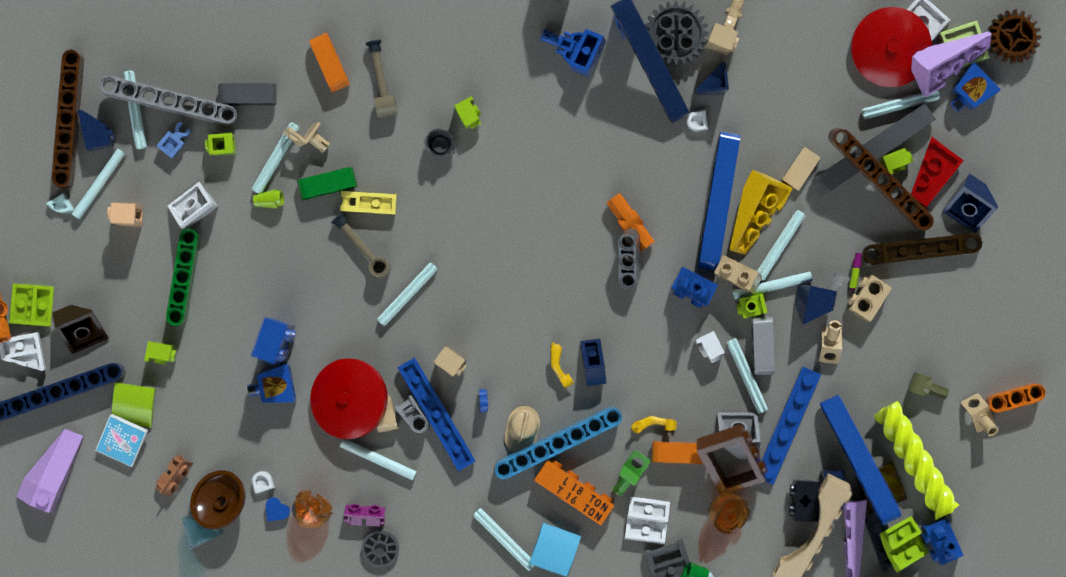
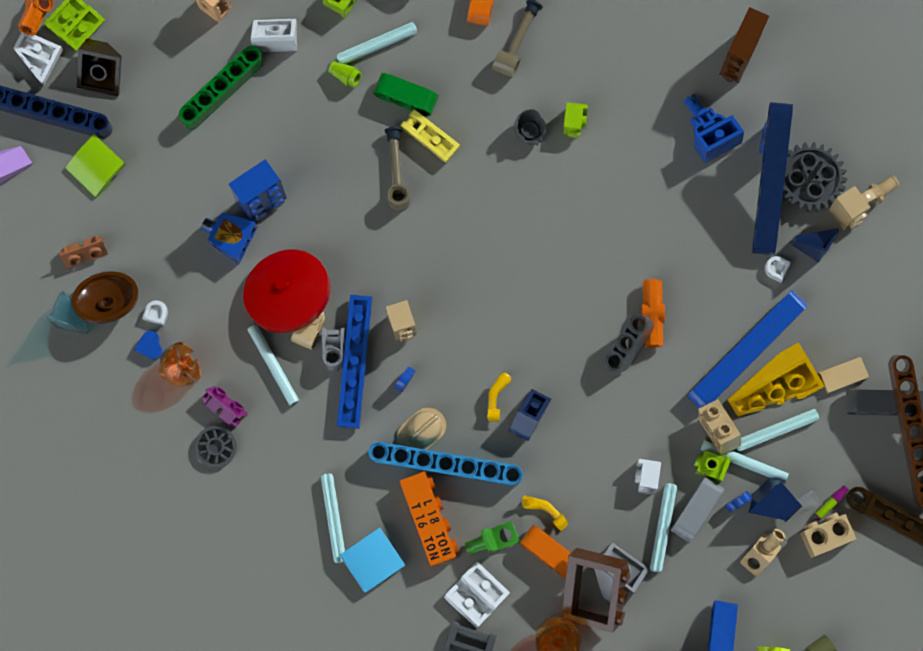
camera: 40 degrees right, 10 degrees down
medium azure tile [95,414,148,467] -> none
lime brick [144,341,177,365] -> none
tan bracket [282,121,330,153] -> none
light aqua axle [377,263,438,326] -> none
blue brick [670,267,718,308] -> none
blue plate [761,366,821,485] -> none
none -> blue tile [725,491,752,512]

